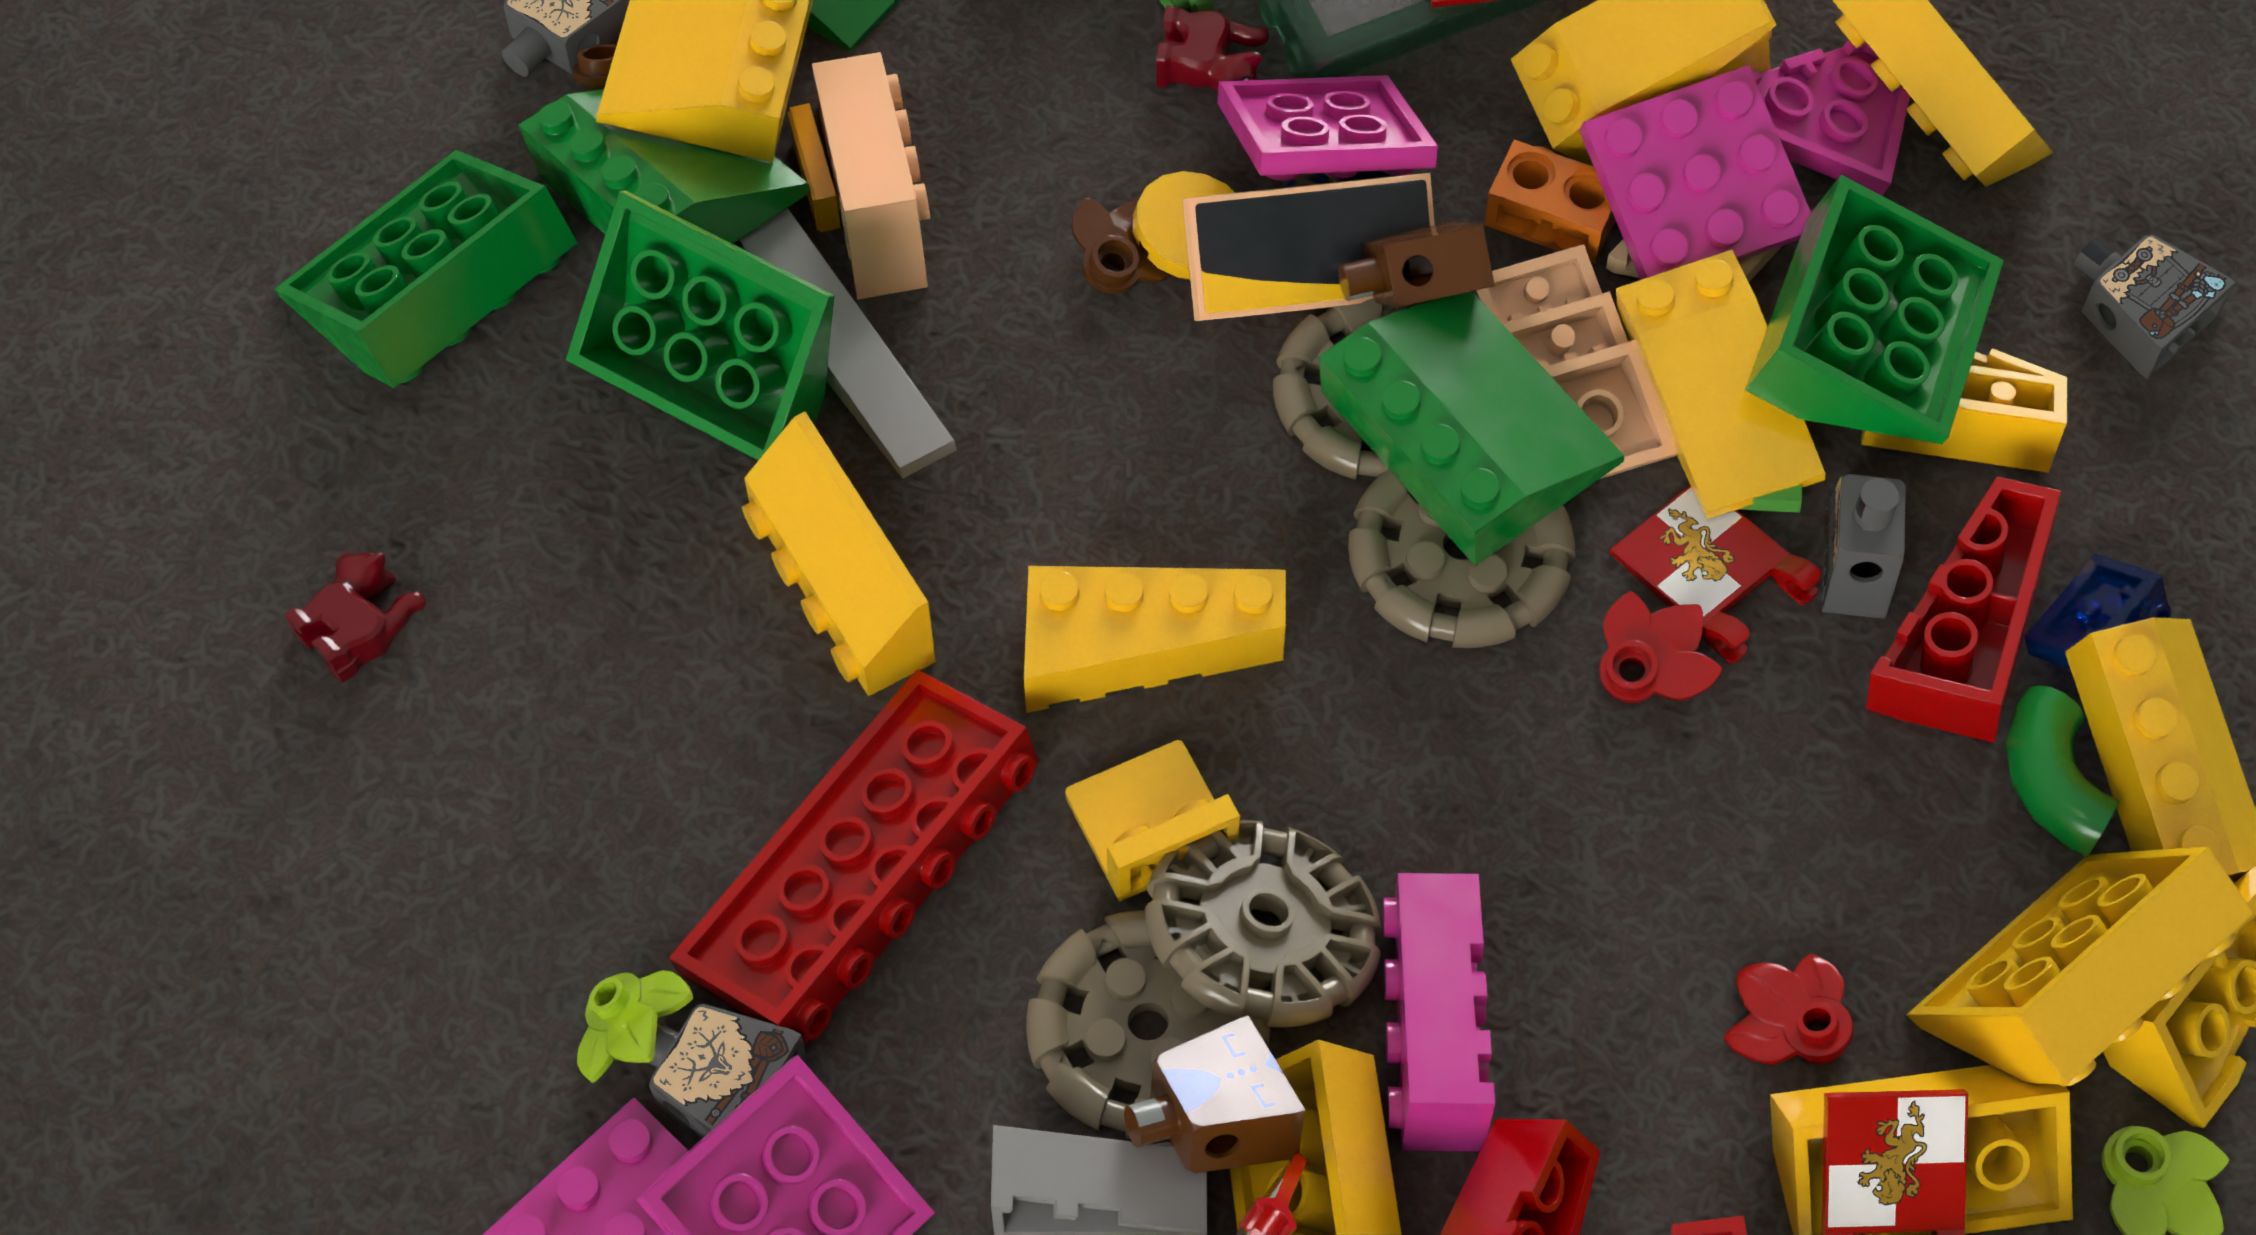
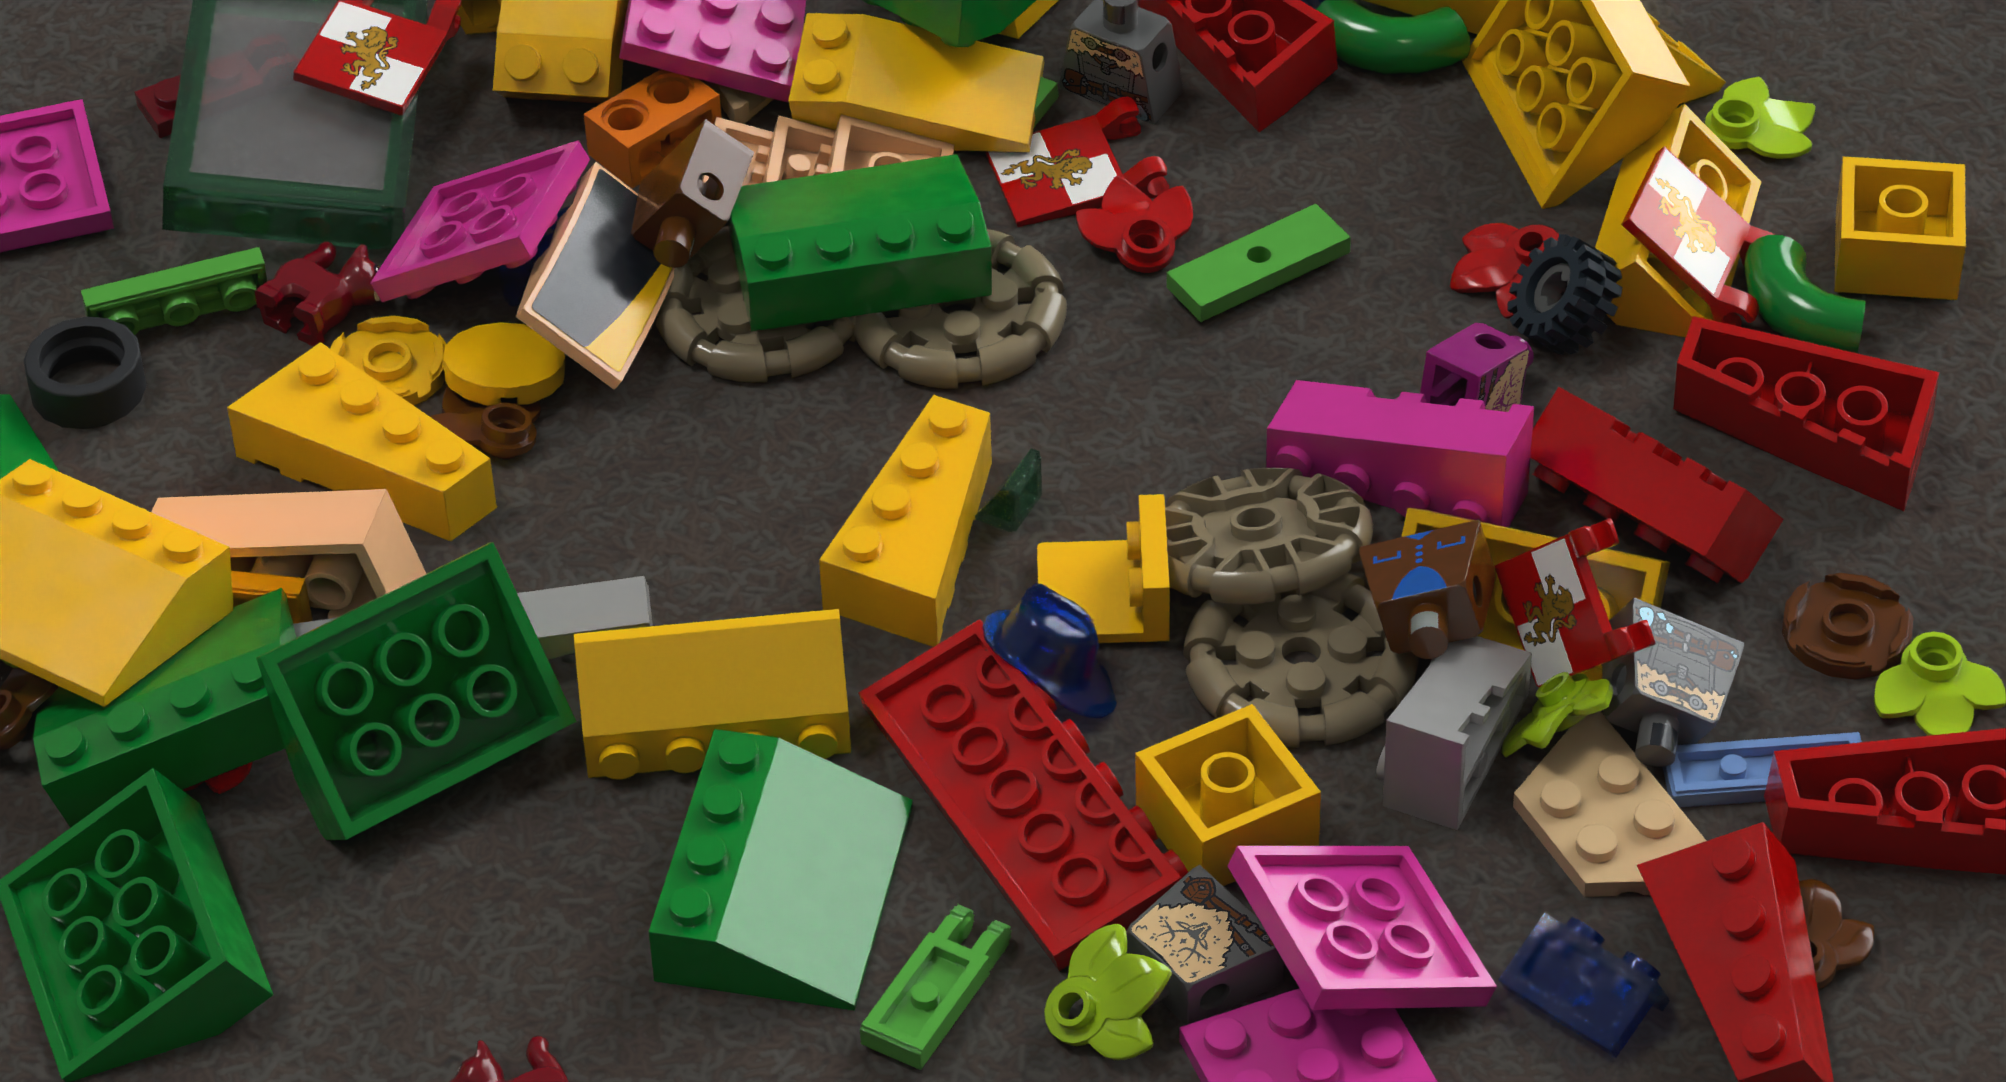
camera: 65 degrees left, 15 degrees down
none -> yellow wedge [227,342,497,541]
none -> yellow tile [330,315,446,406]
none -> slope [648,729,913,1011]
none -> bright green hinge [860,904,1012,1070]
none -> clear green slope [975,448,1042,533]
none -> clear blue piece [982,583,1117,718]
none -> yellow brick [1135,704,1321,886]
none -> bright green tile [1167,204,1351,322]
none -> magenta torso [1420,323,1534,412]
none -> black bush [1508,234,1622,355]

